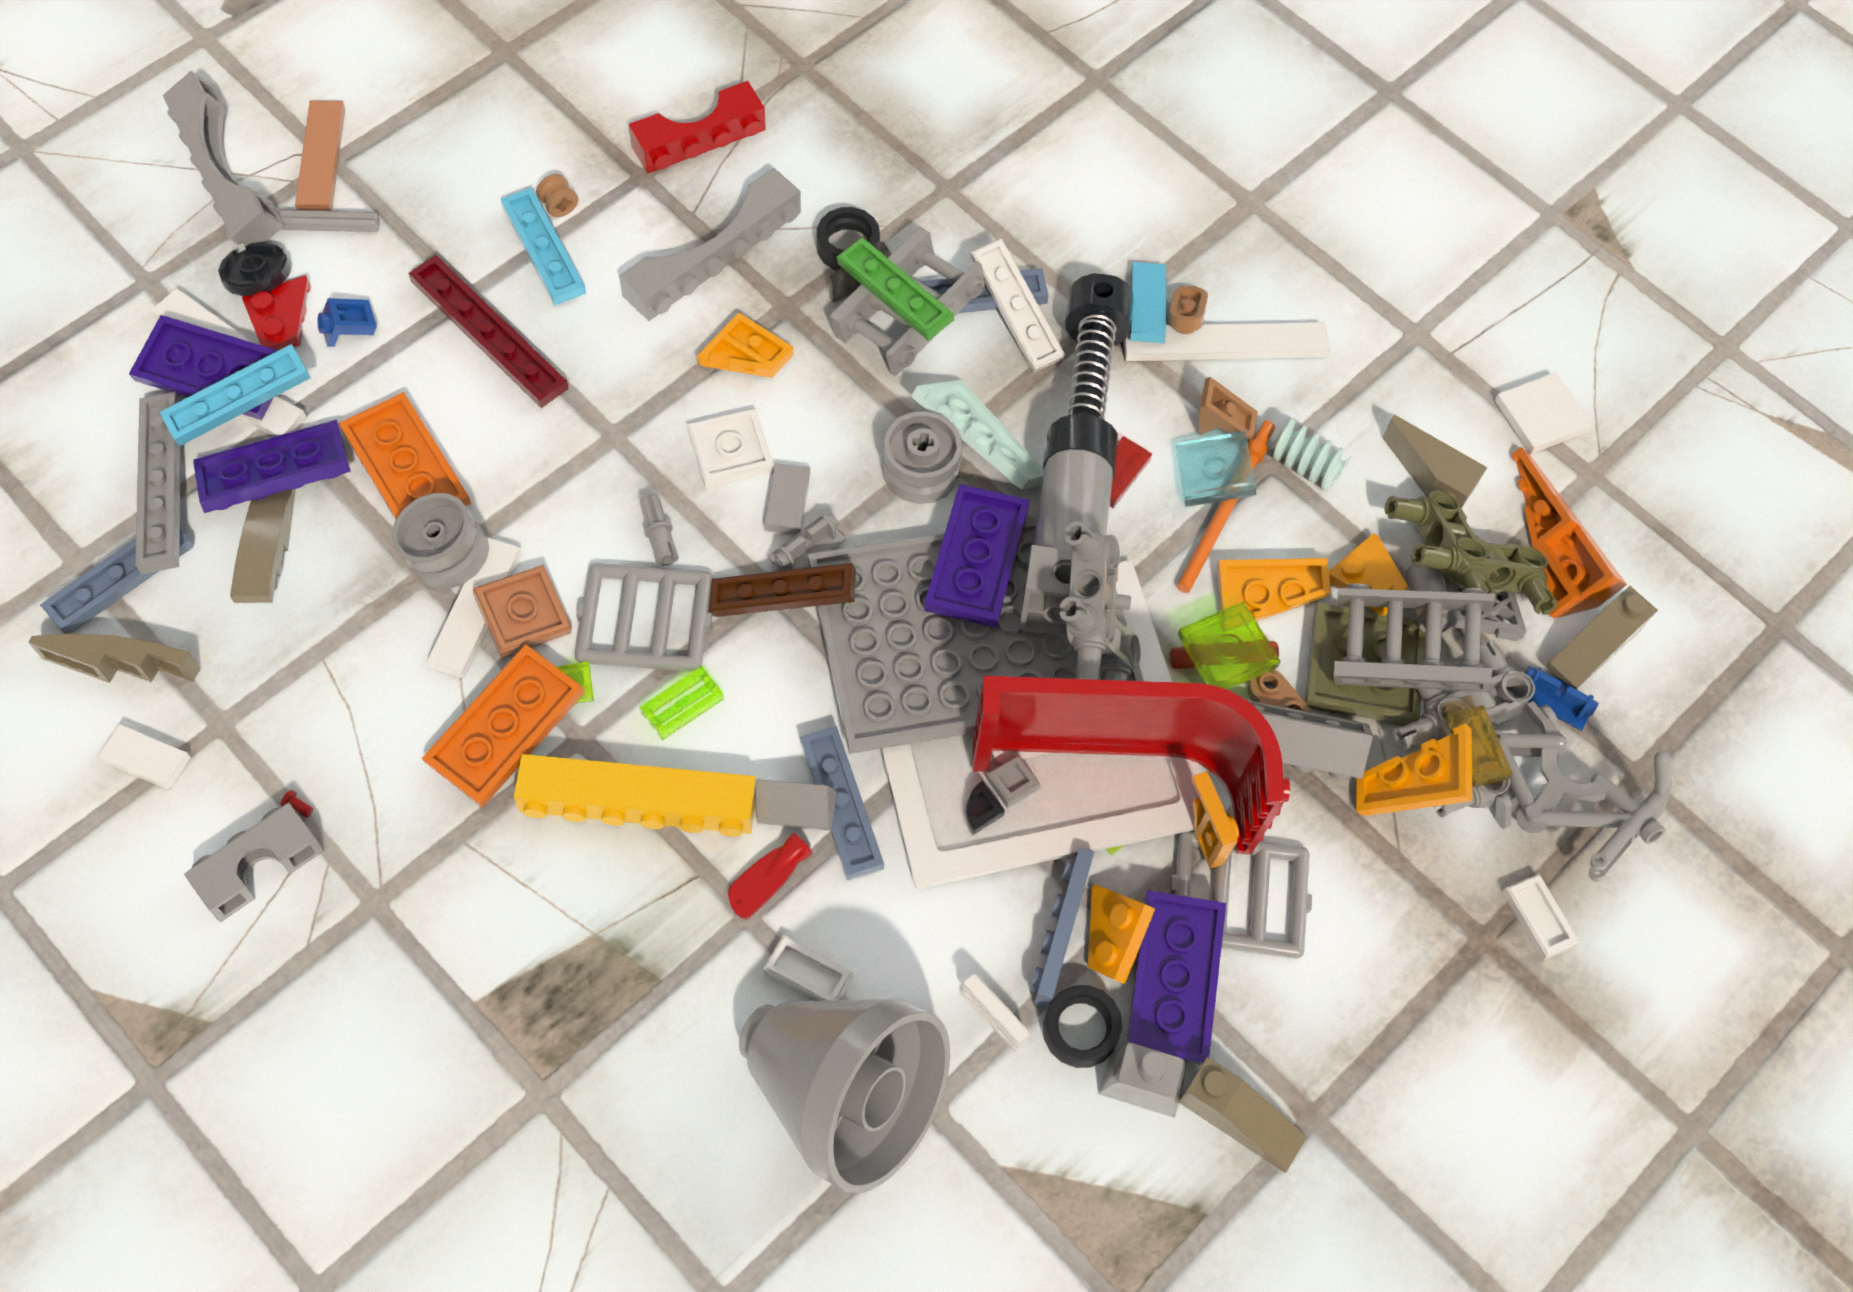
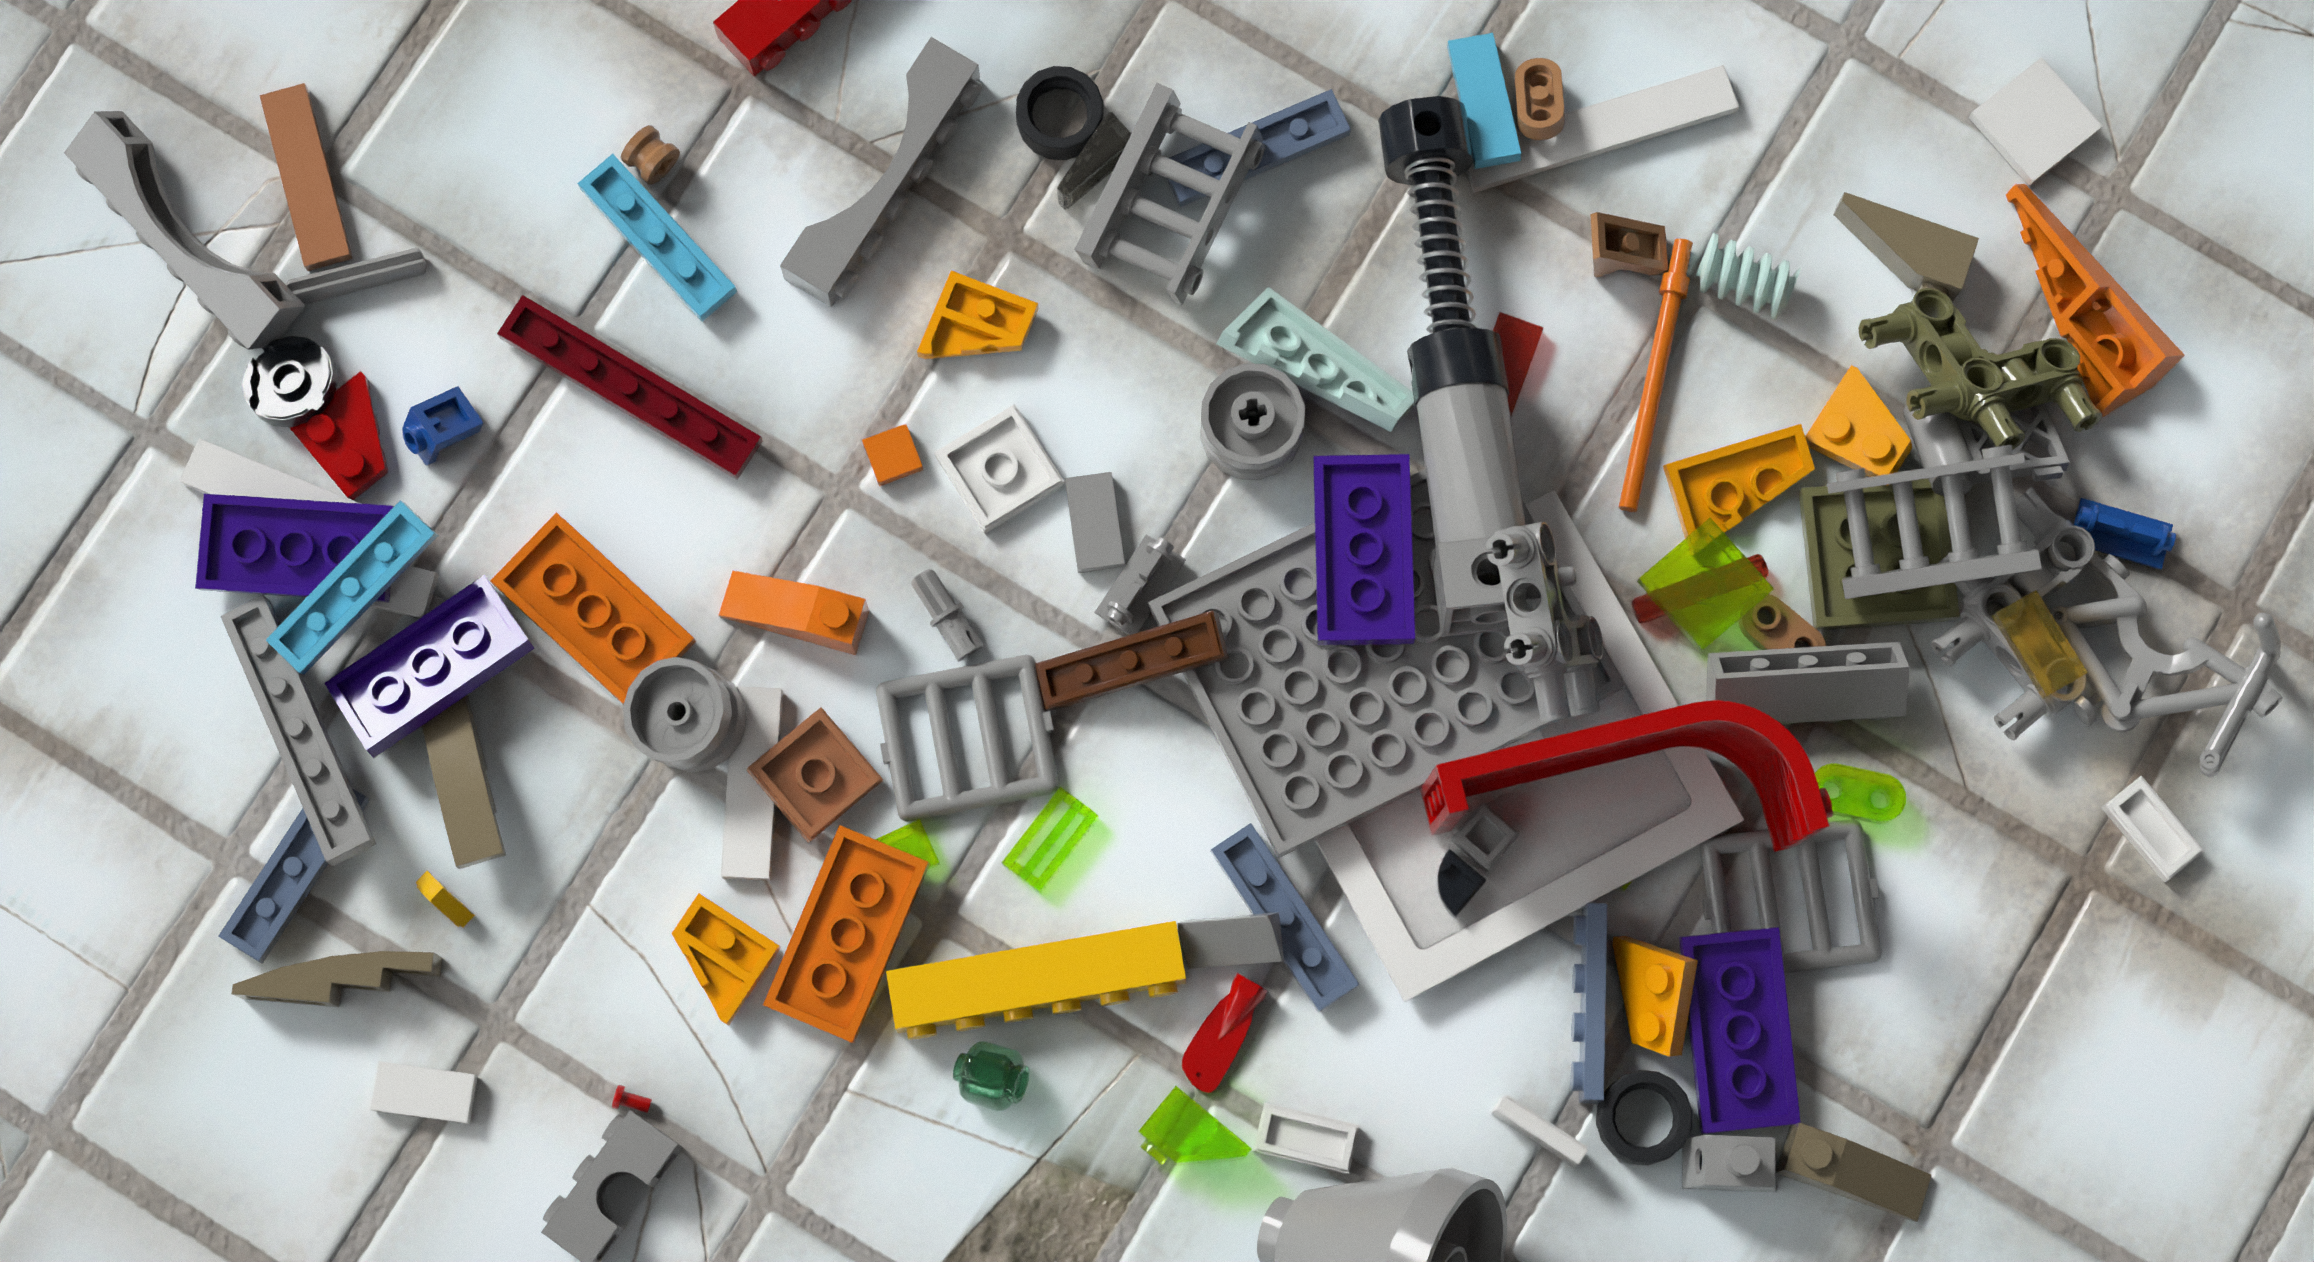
camera: 10 degrees left, 15 degrees up
bright green tile [837,237,954,341] -> none
white tile [970,238,1065,373] -> none
clear light blue tile [1175,431,1257,507] -> none
light orange wing [1192,771,1239,869] -> none
light orange wing [1356,723,1473,816] -> none
dark tan slope [1546,586,1658,689] -> none
none -> yellow tile [415,871,475,928]
none -> light orange wing [671,893,781,1026]
none -> orange slope [719,570,870,655]
none -> orange tile [862,424,923,487]
none -> clear green head [953,1041,1030,1111]
none -> clear neon green slope [1138,1086,1252,1166]
none -> clear neon green plate [1814,763,1906,824]

